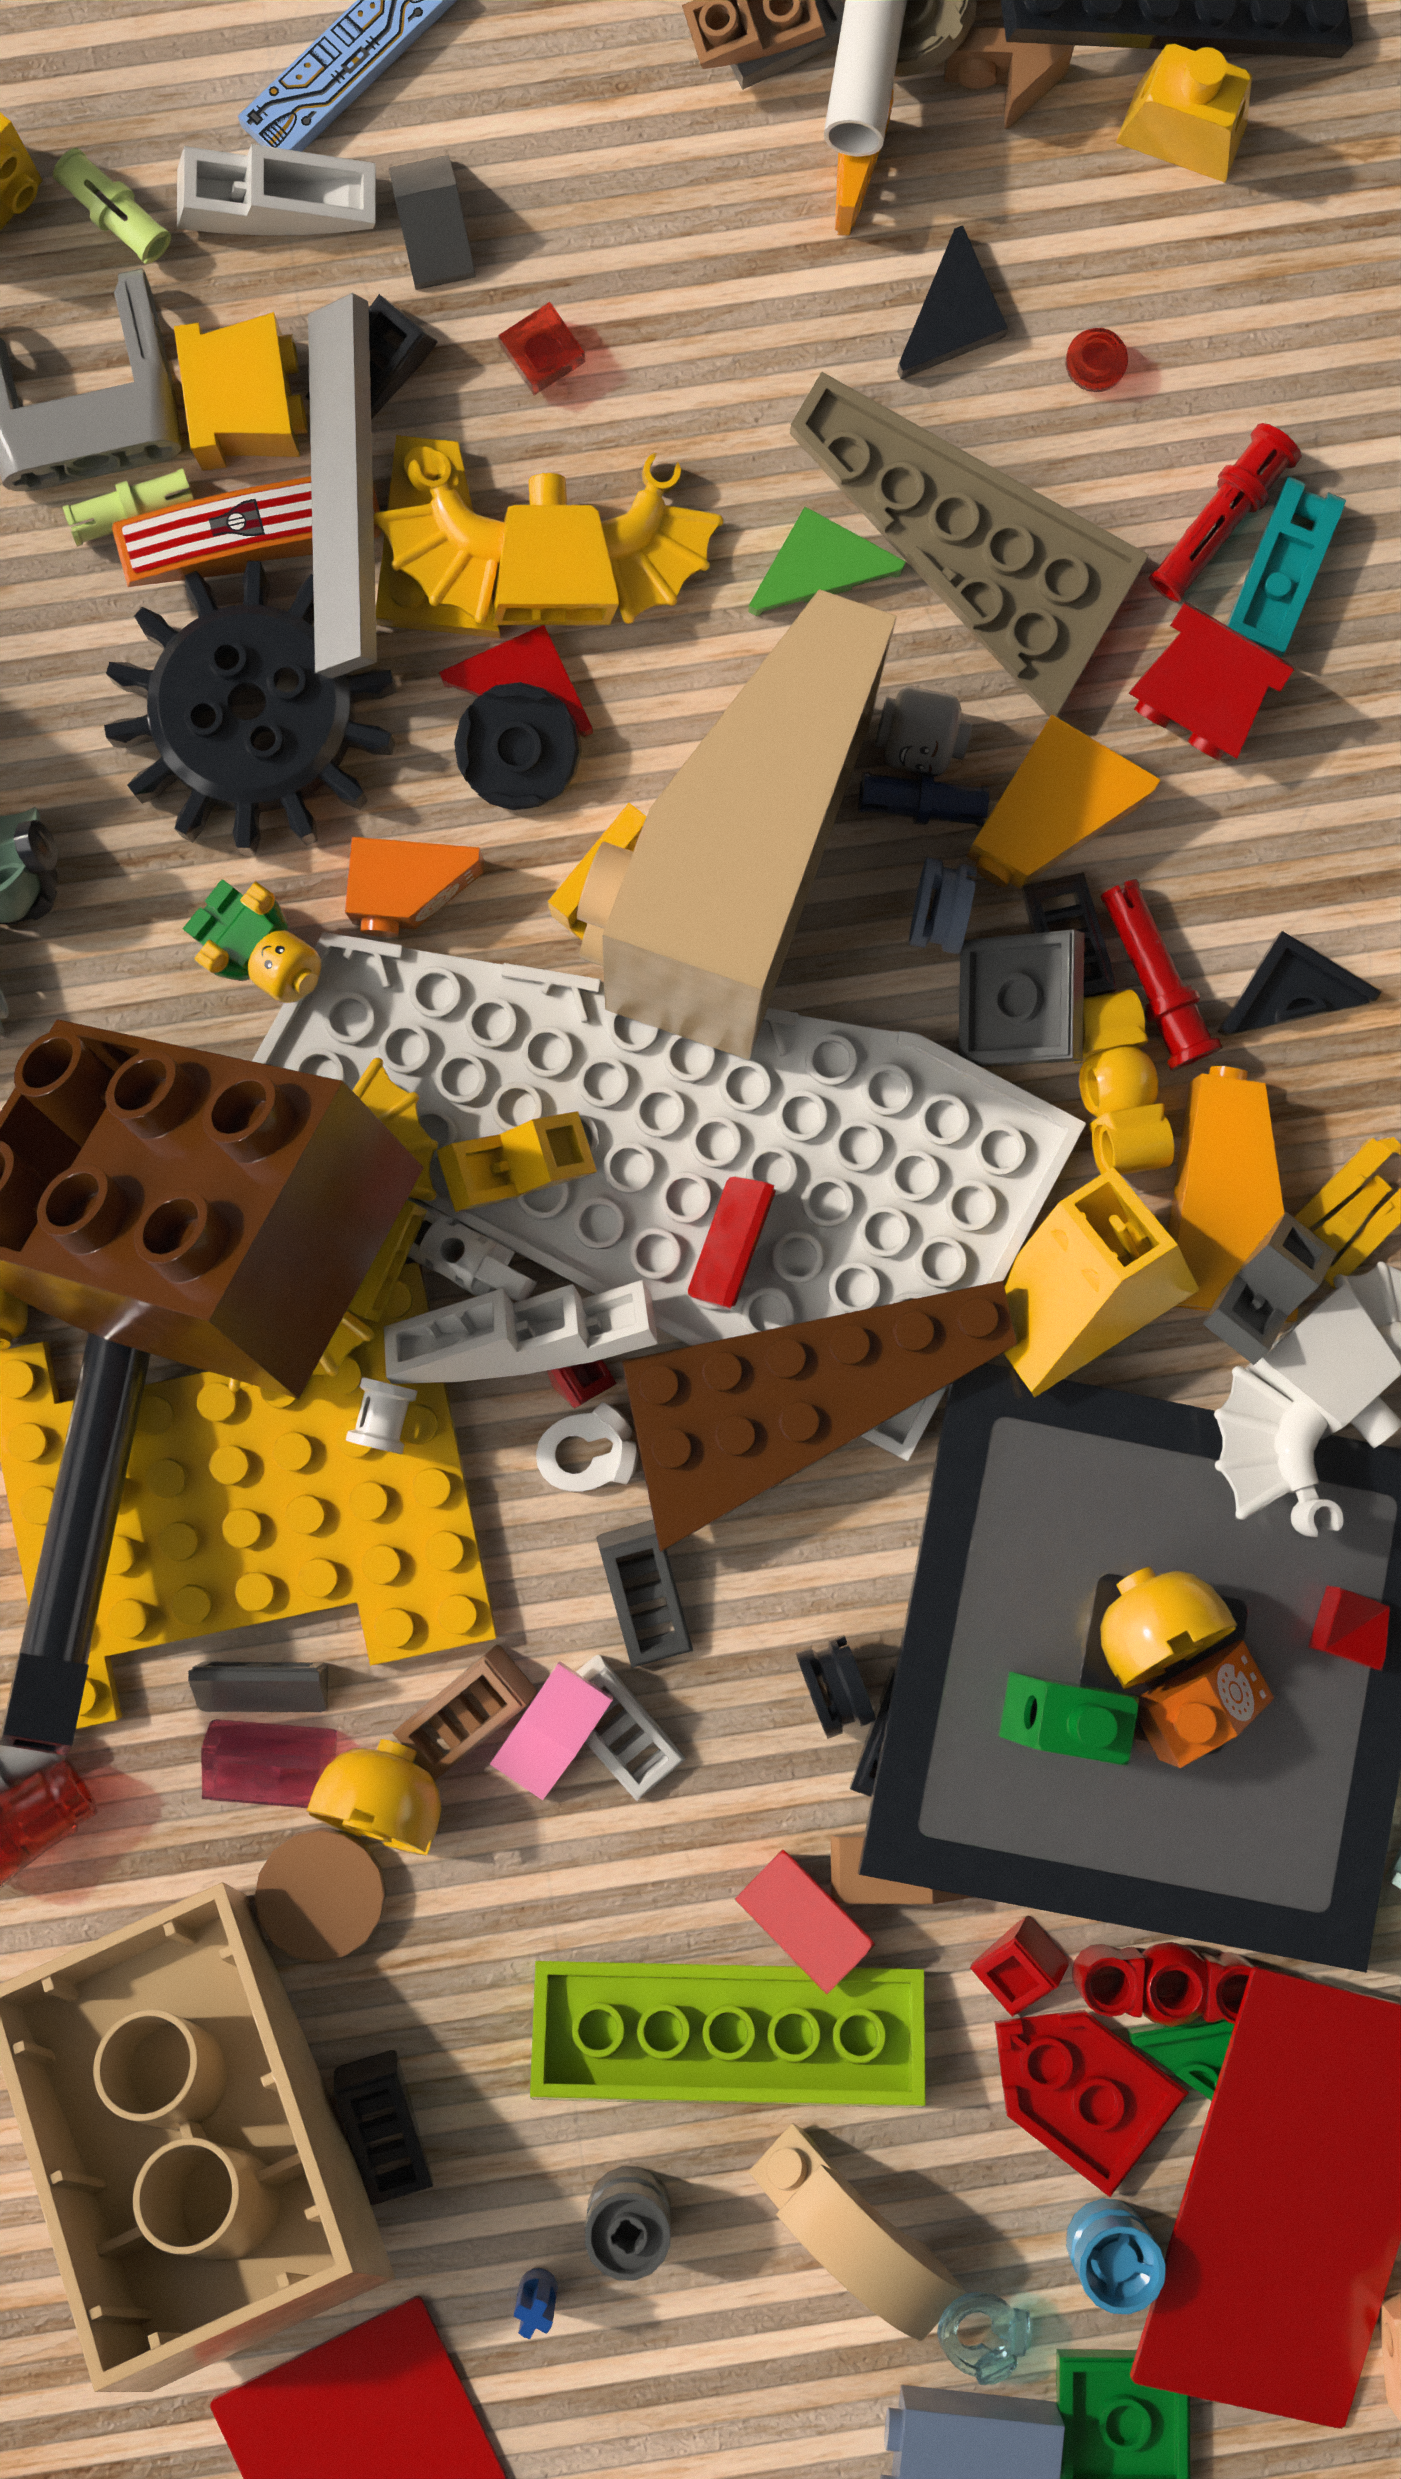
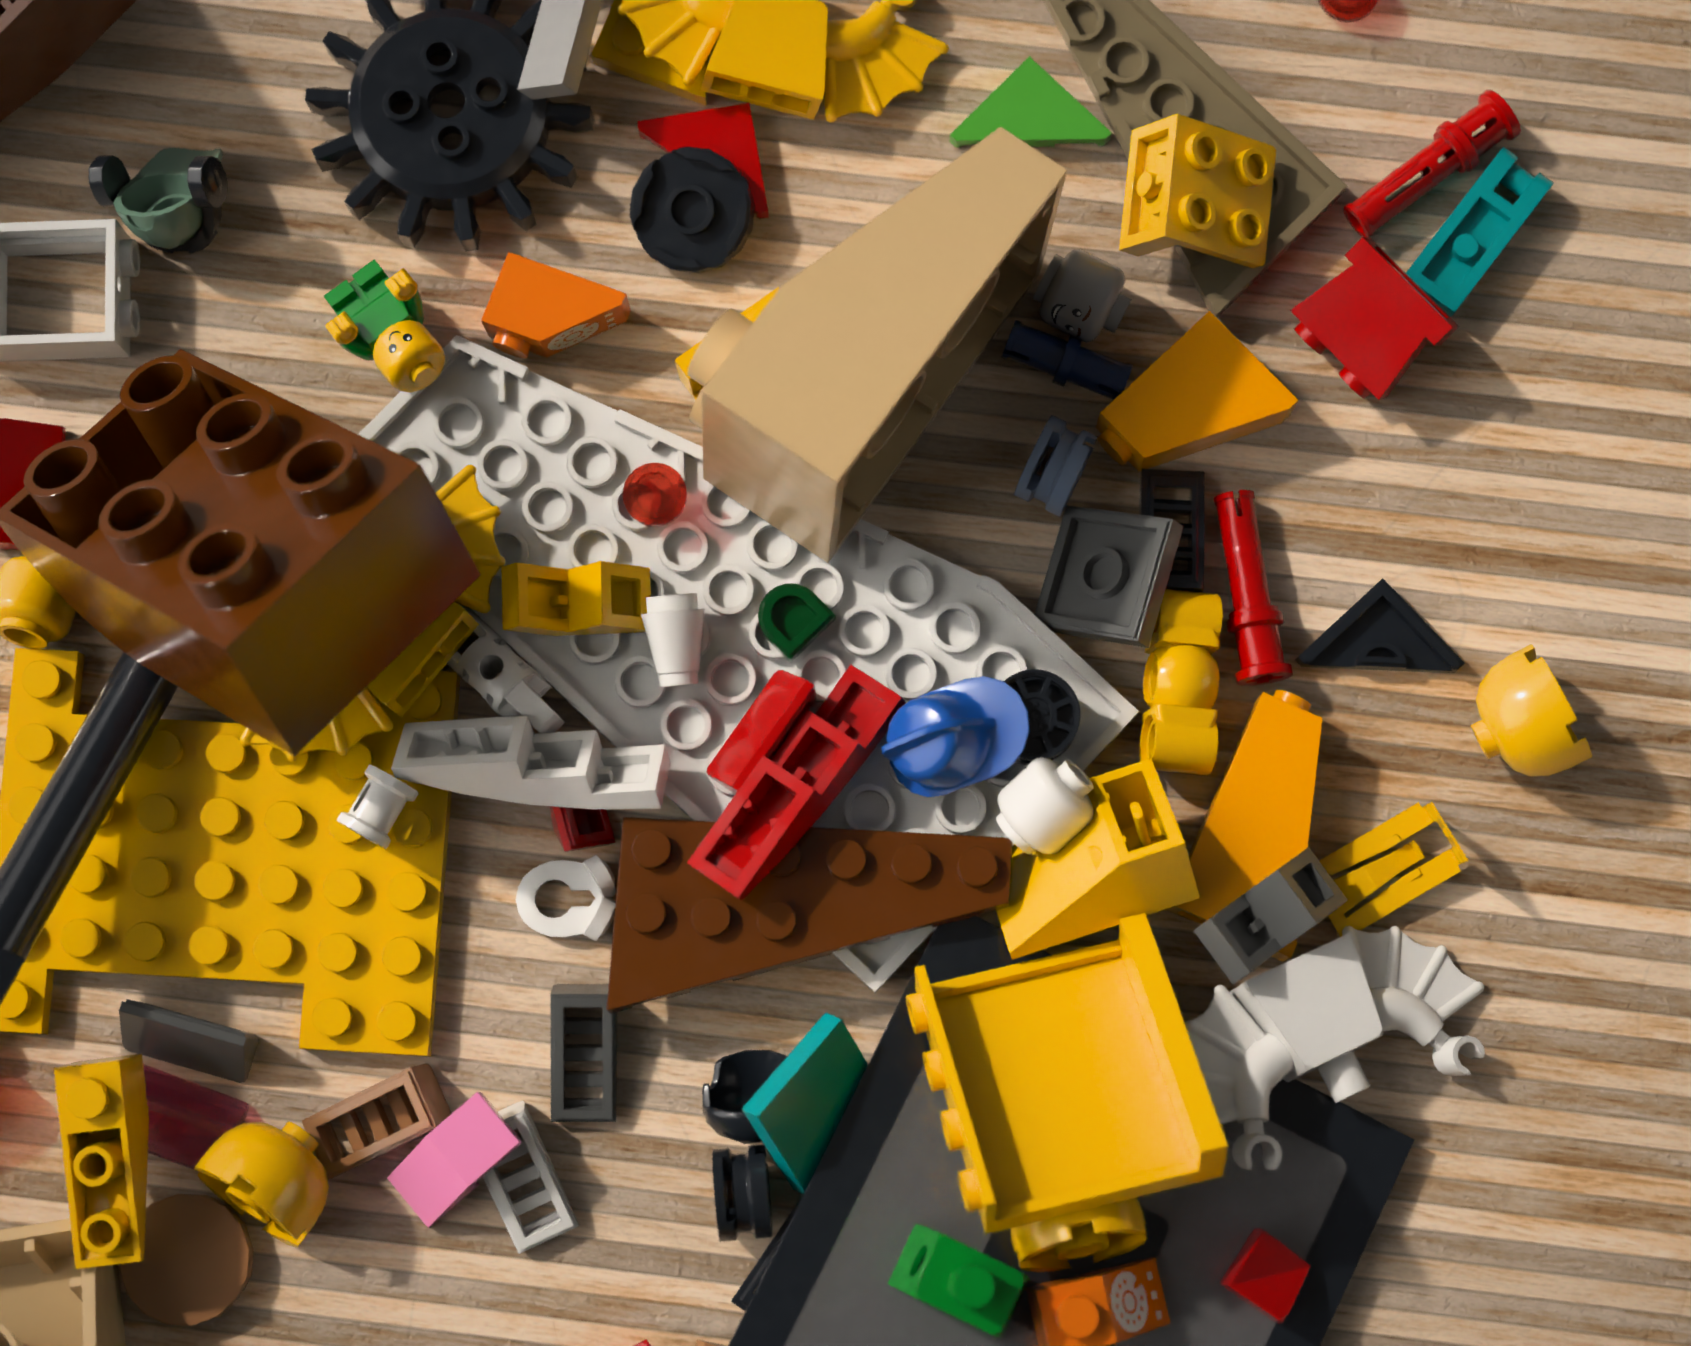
camera: 25 degrees right, 5 degrees down
none -> yellow slope [54,1054,149,1269]
none -> clear red plate [623,463,687,527]
none -> white cone [641,593,705,687]
none -> red slope [687,664,906,901]
none -> black hair [702,1050,787,1144]
none -> teal tile [742,1012,868,1194]
none -> dark green tile [758,583,836,663]
none -> blue piece [881,676,1030,798]
none -> yellow panel [906,913,1228,1234]
none -> white head [996,758,1094,855]
none -> black wheel [1004,669,1081,766]
none -> yellow bracket [1119,113,1276,268]

